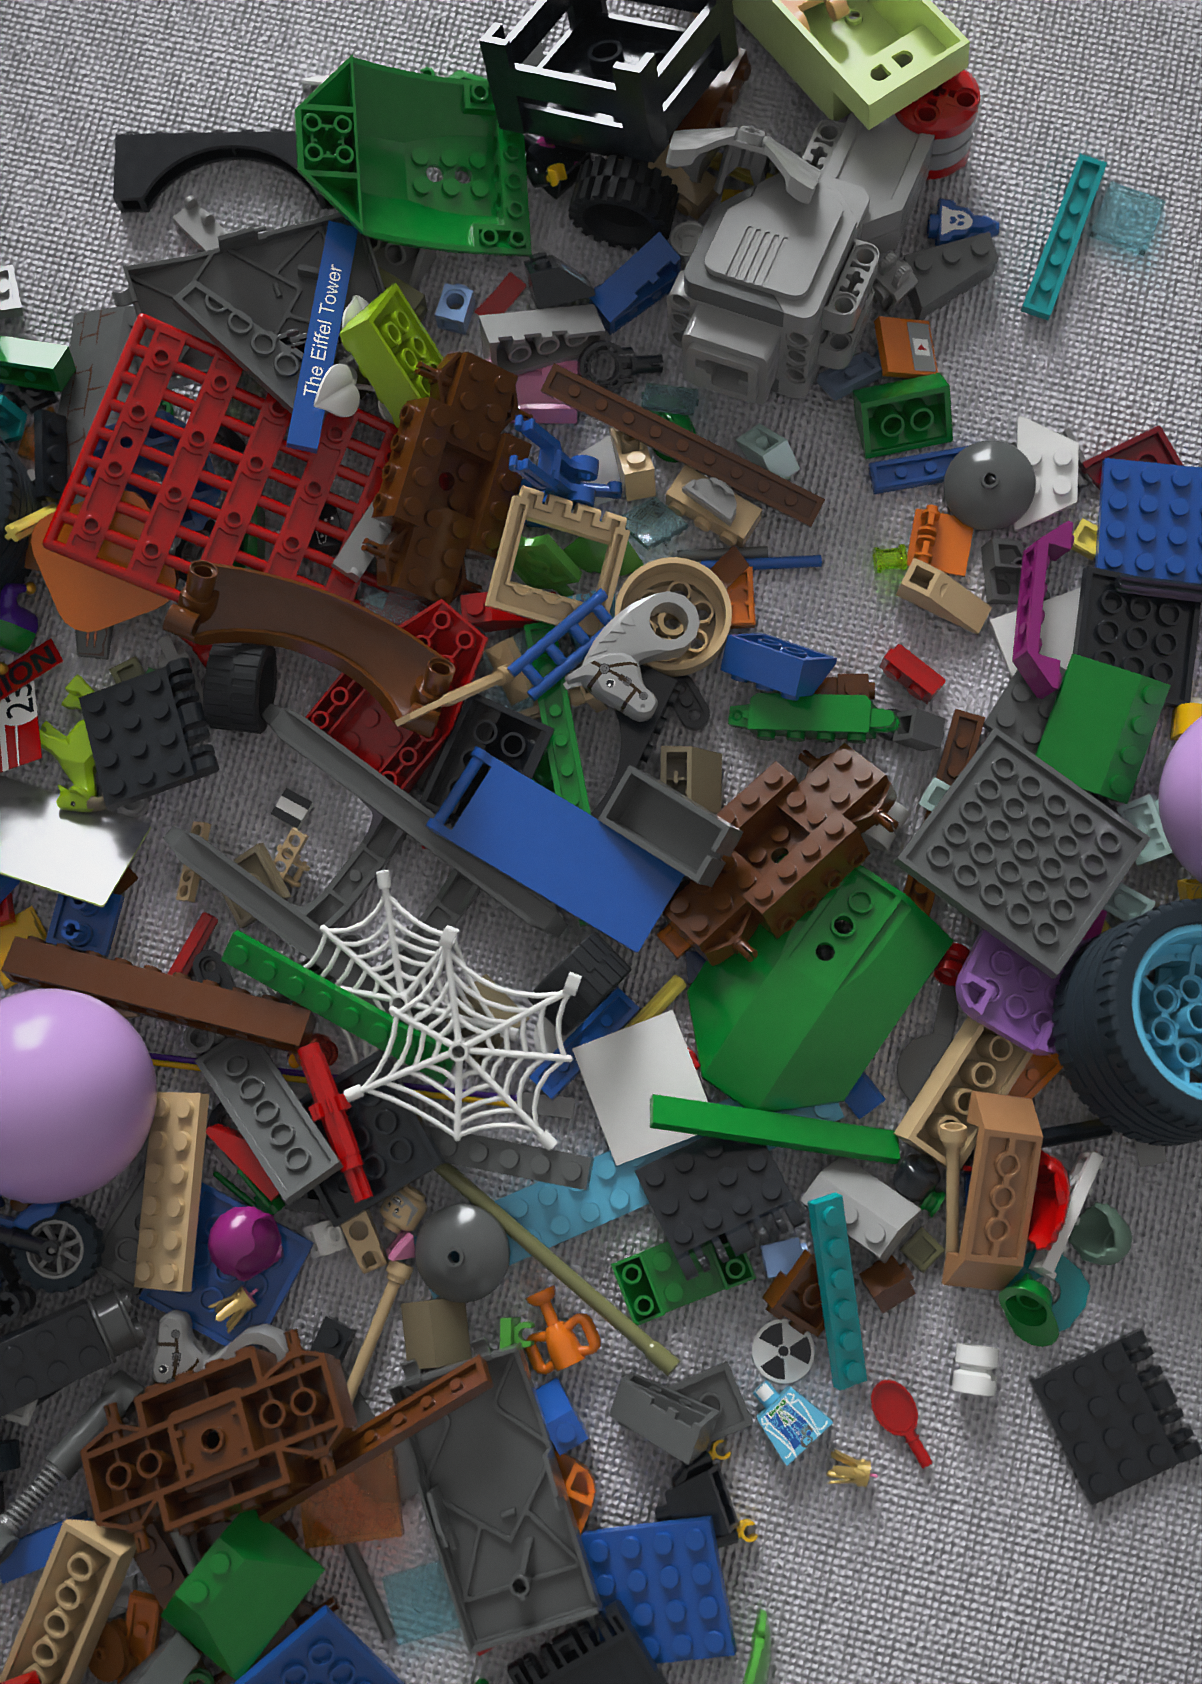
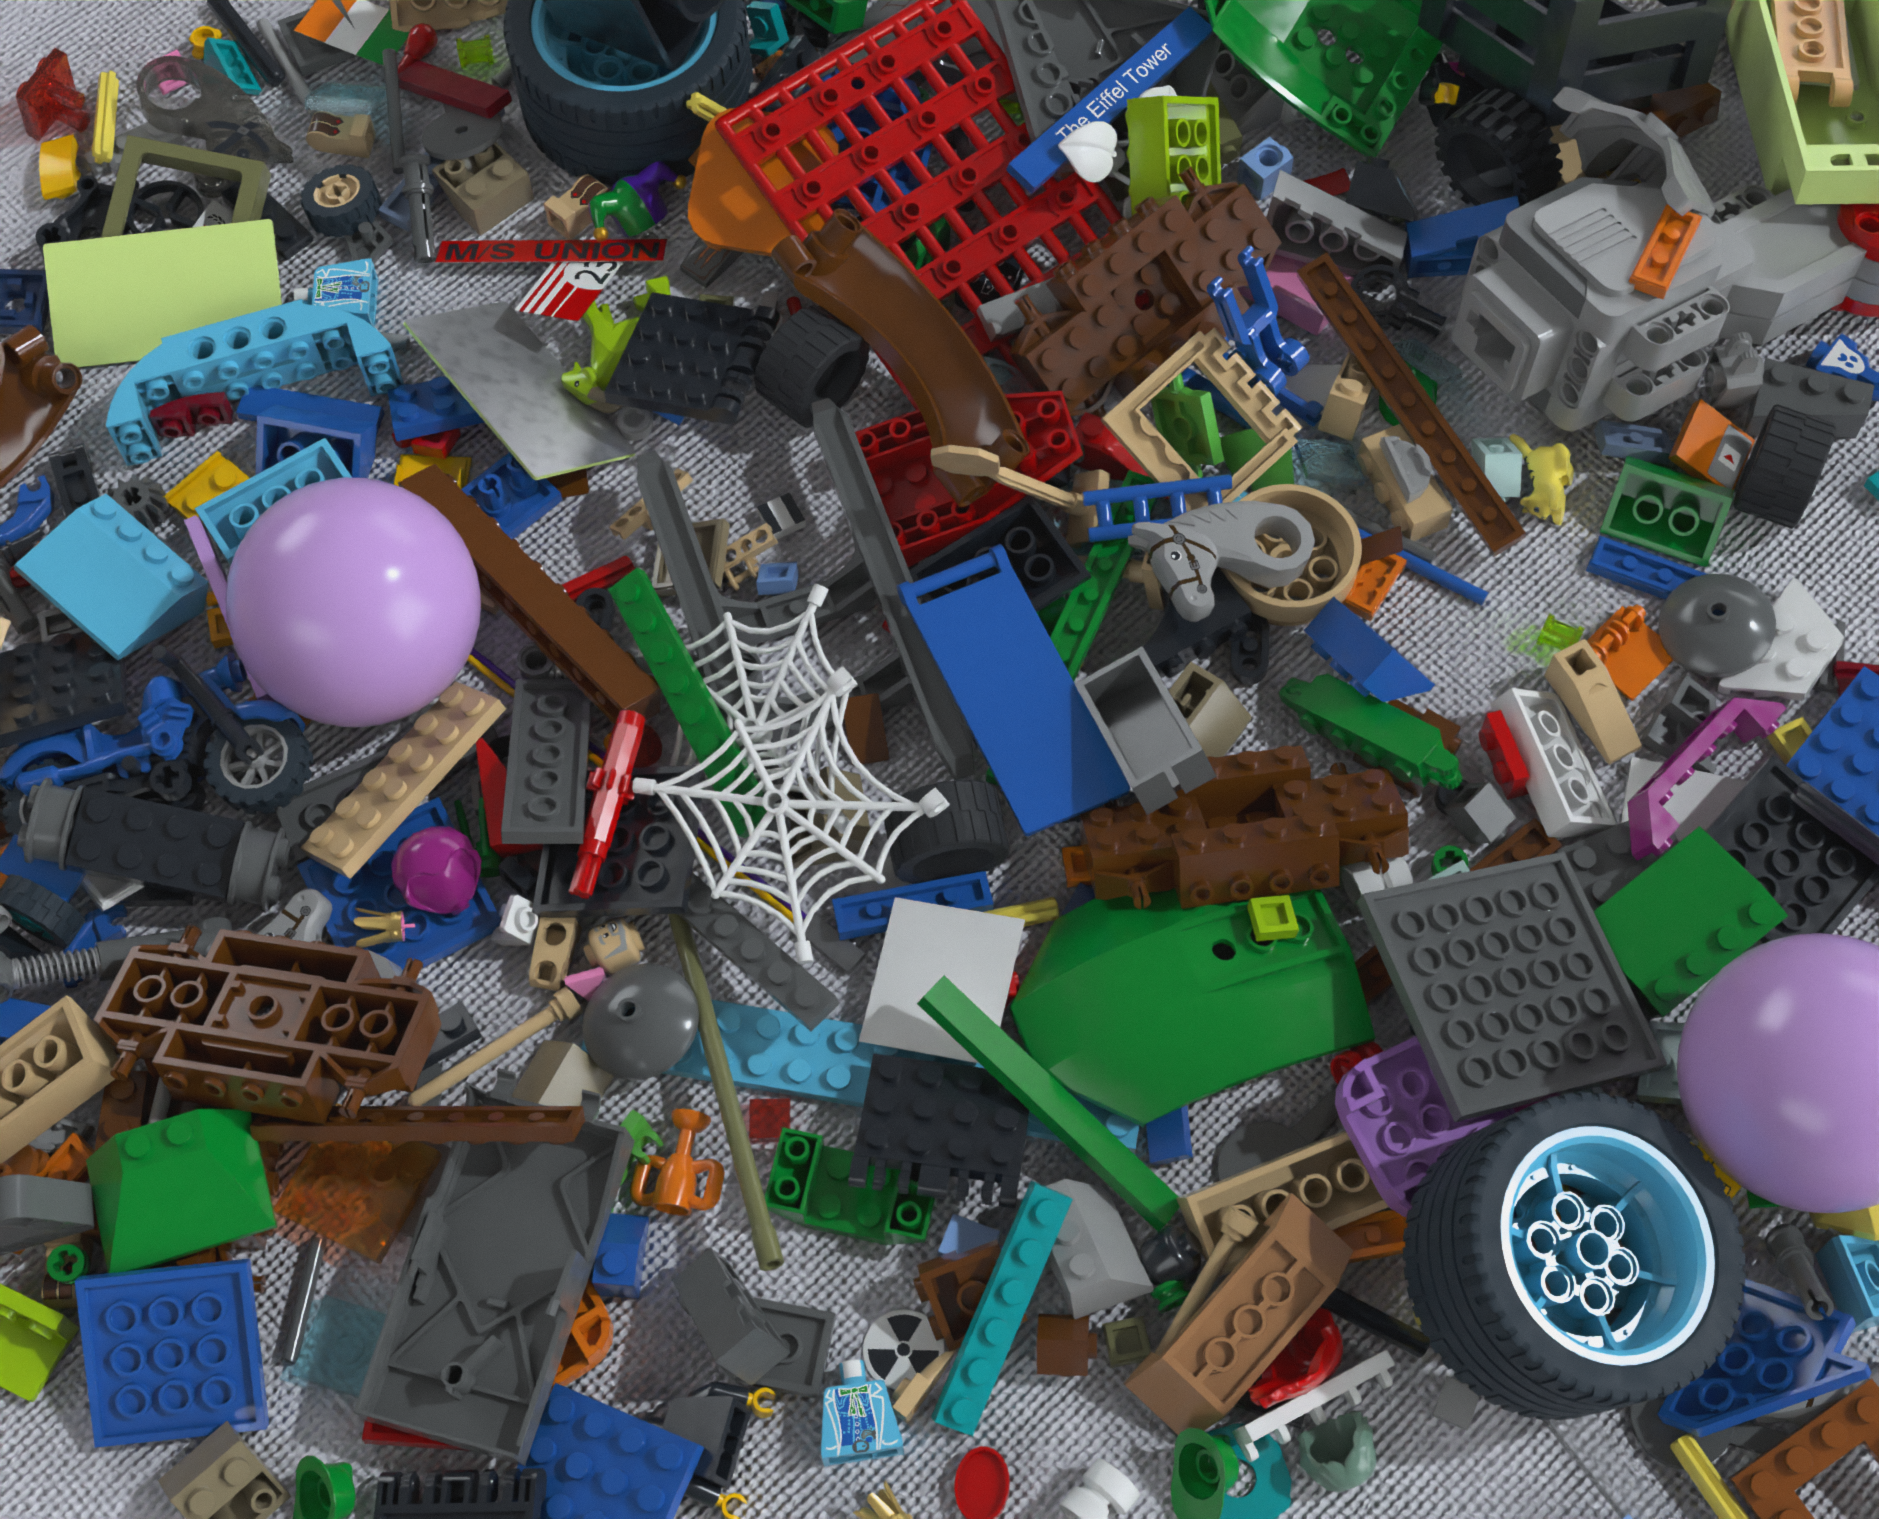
camera: 30 degrees right, 15 degrees down
none -> blue piece [63,905,128,988]
none -> clear red tile [749,1098,791,1142]
none -> medium blue plate [756,562,799,597]
none -> reddish brown sticker [844,693,889,766]
none -> tan plate [891,1349,957,1424]
none -> lime tile [1247,895,1299,941]
none -> green bush [1431,845,1468,876]
none -> white slope [1490,688,1617,837]
none -> light yellow animal [1509,434,1574,525]
none -> orange tile [1629,204,1703,299]
none -> black tyre [1733,404,1836,529]

